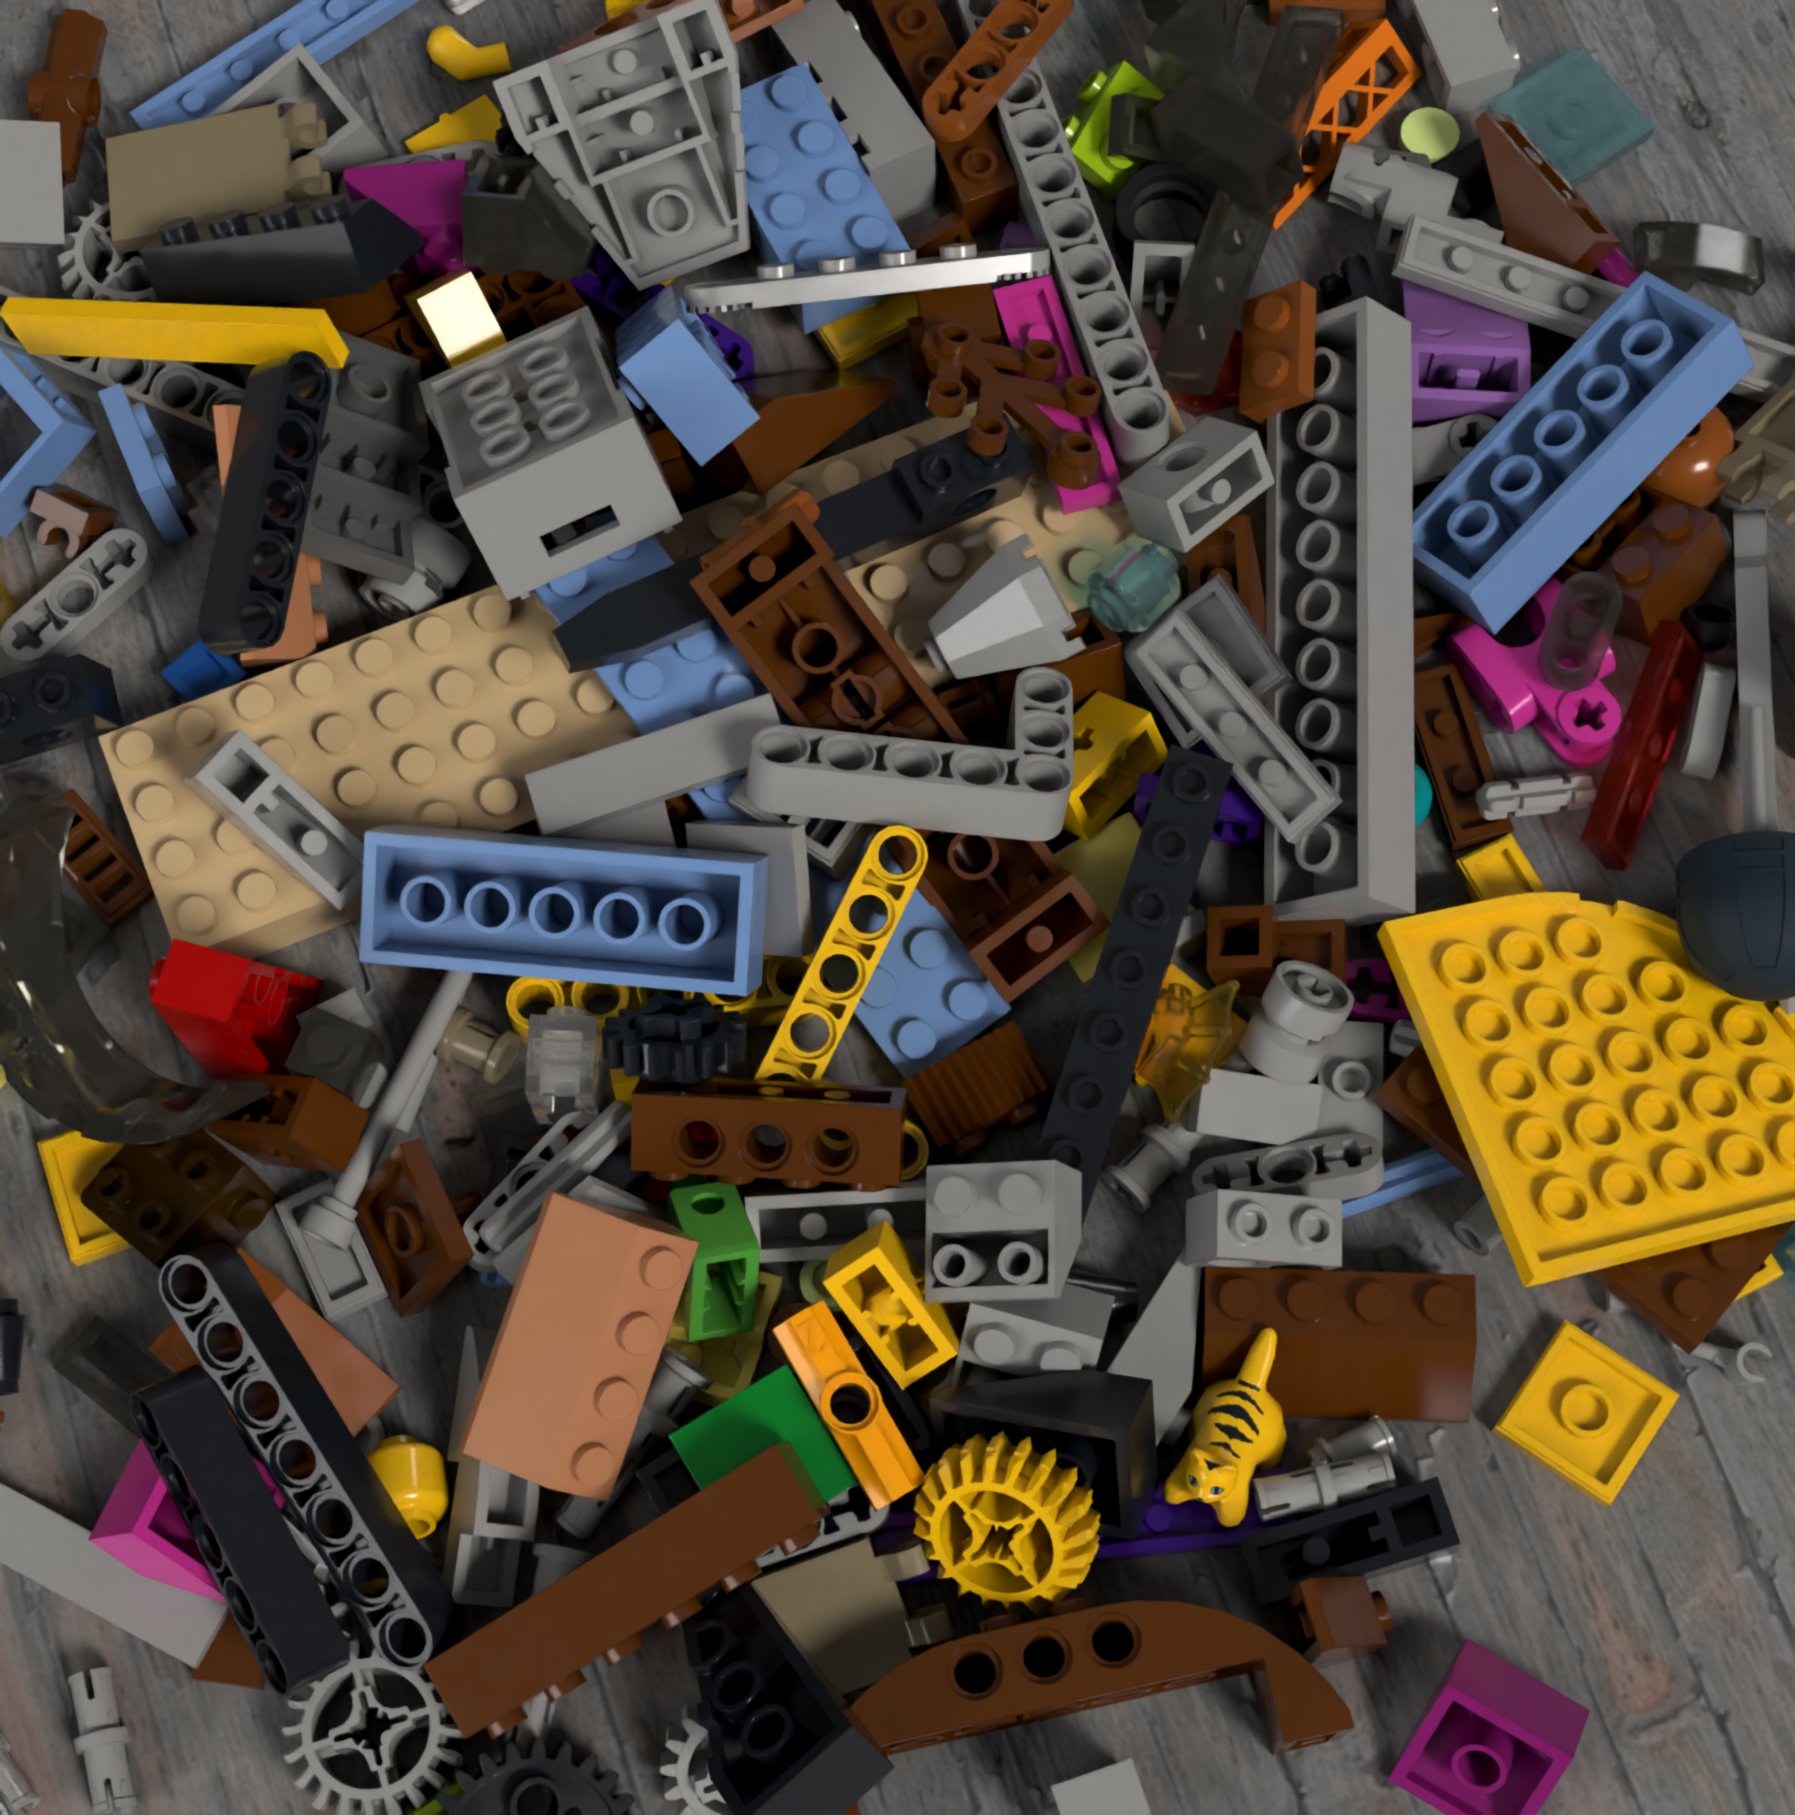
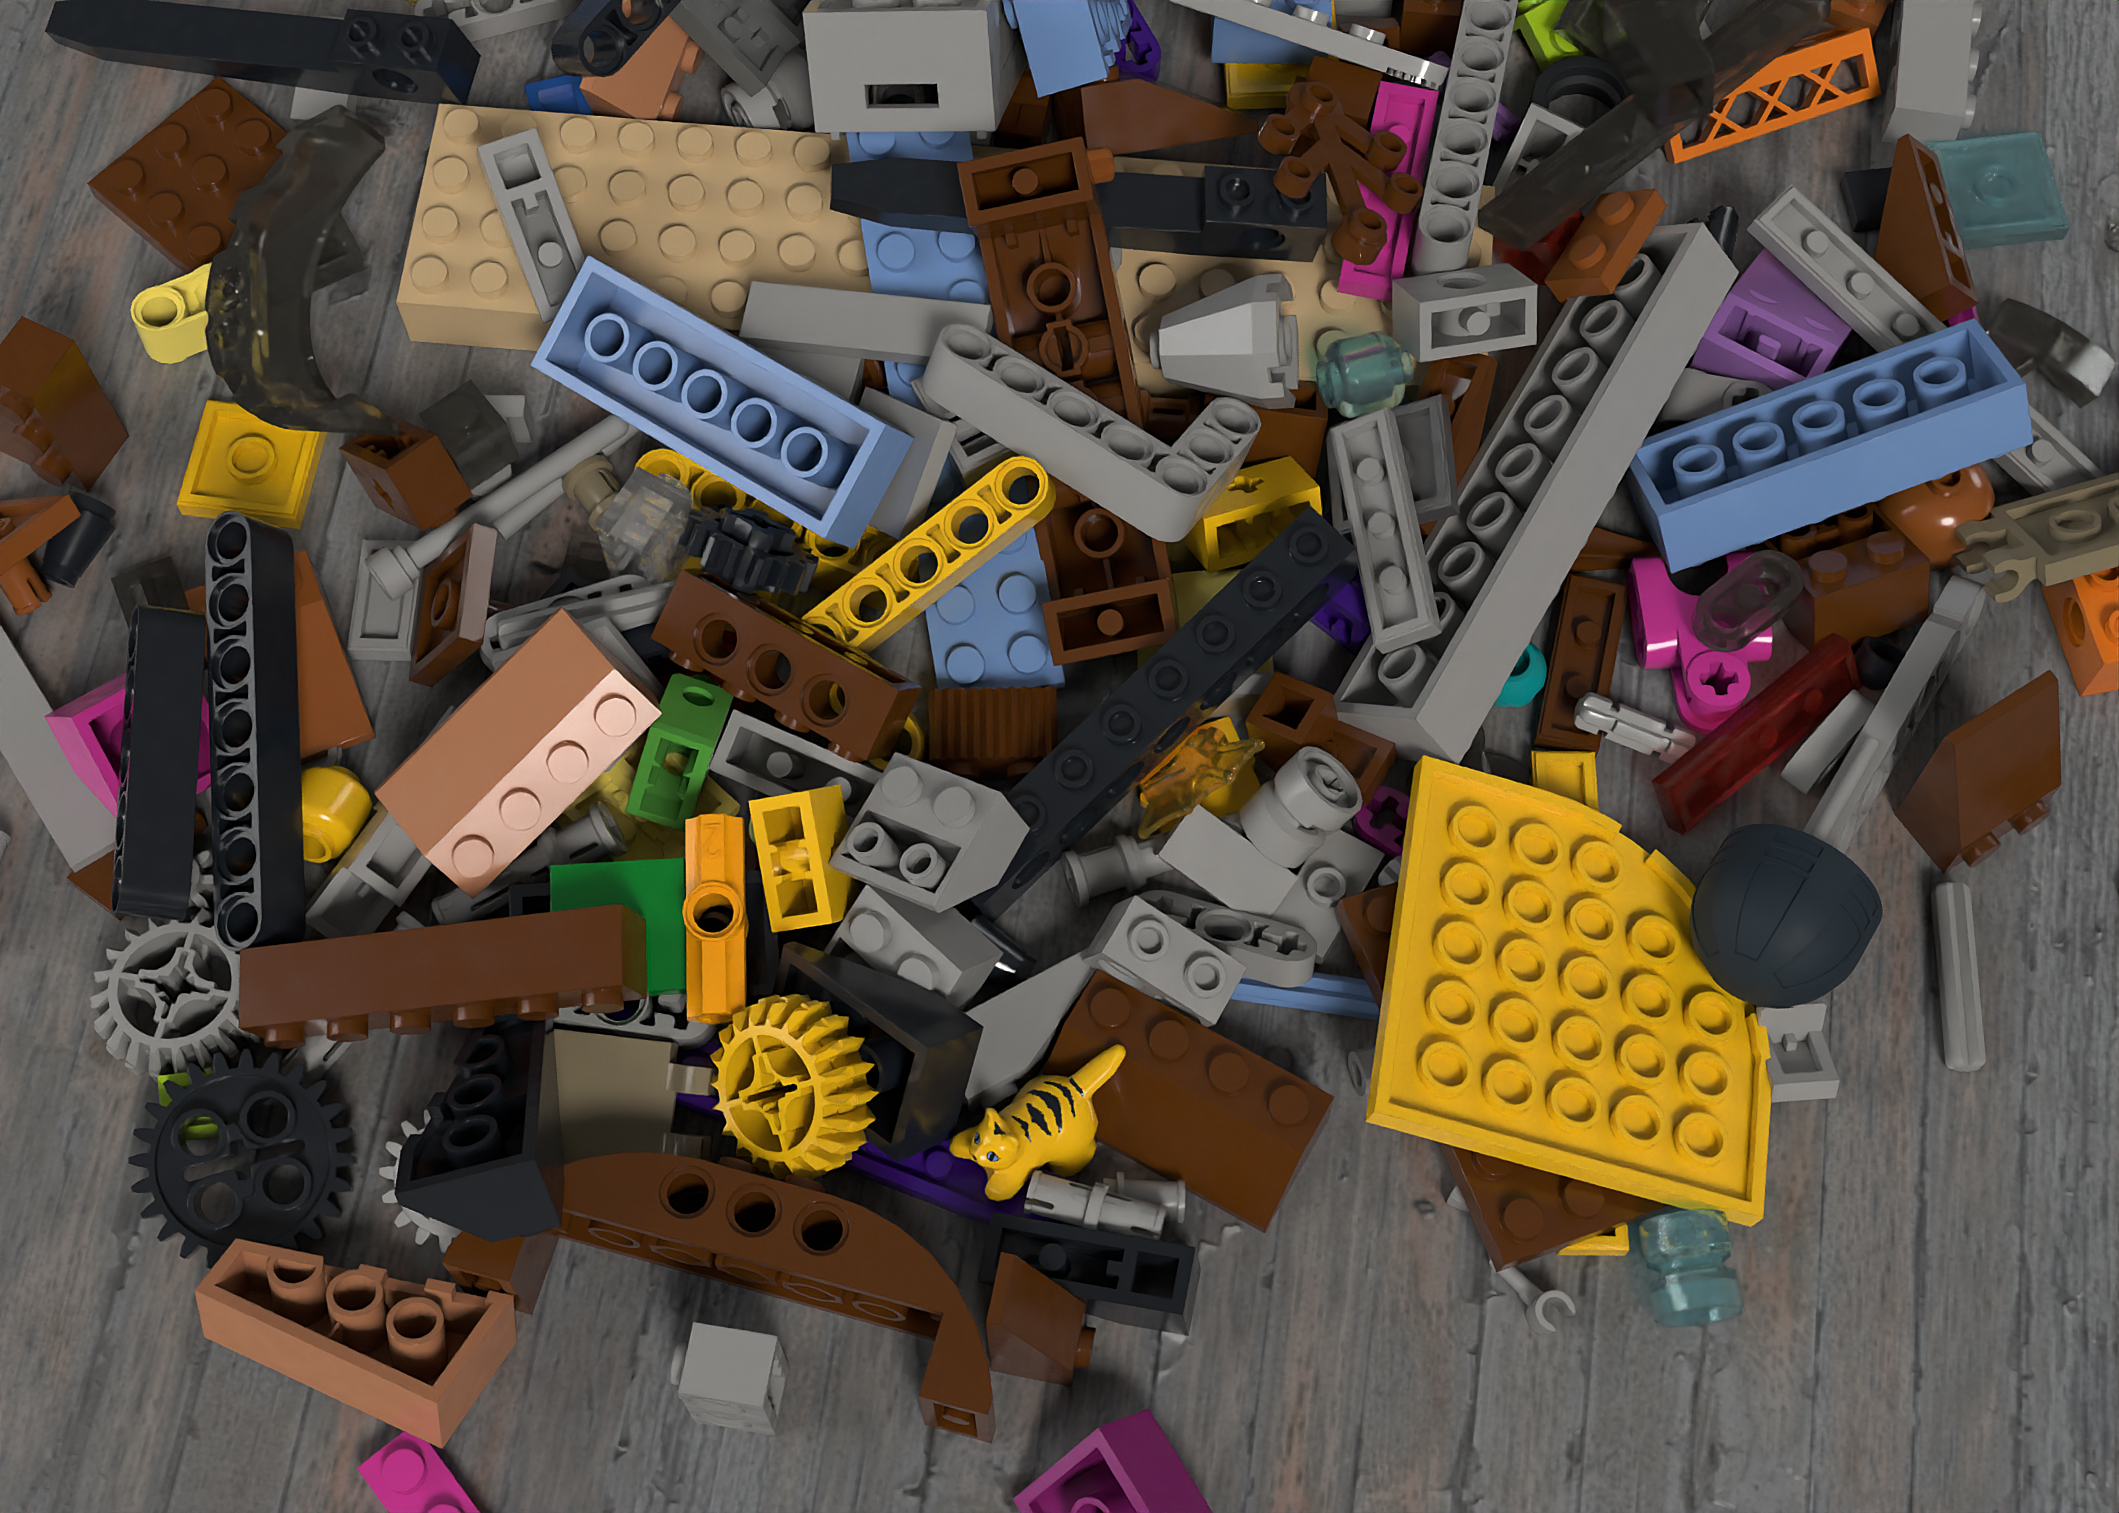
camera: 25 degrees right, 5 degrees down
reddish brown slope [24,789,155,931] -> none
dark brown bracket [81,1105,280,1285] -> none
red wedge [148,938,324,1083] -> none
light grey plate [1327,141,1505,255] -> none
yellowish green tile [1398,107,1460,167] -> none
yellow tile [1491,1319,1680,1509] -> none

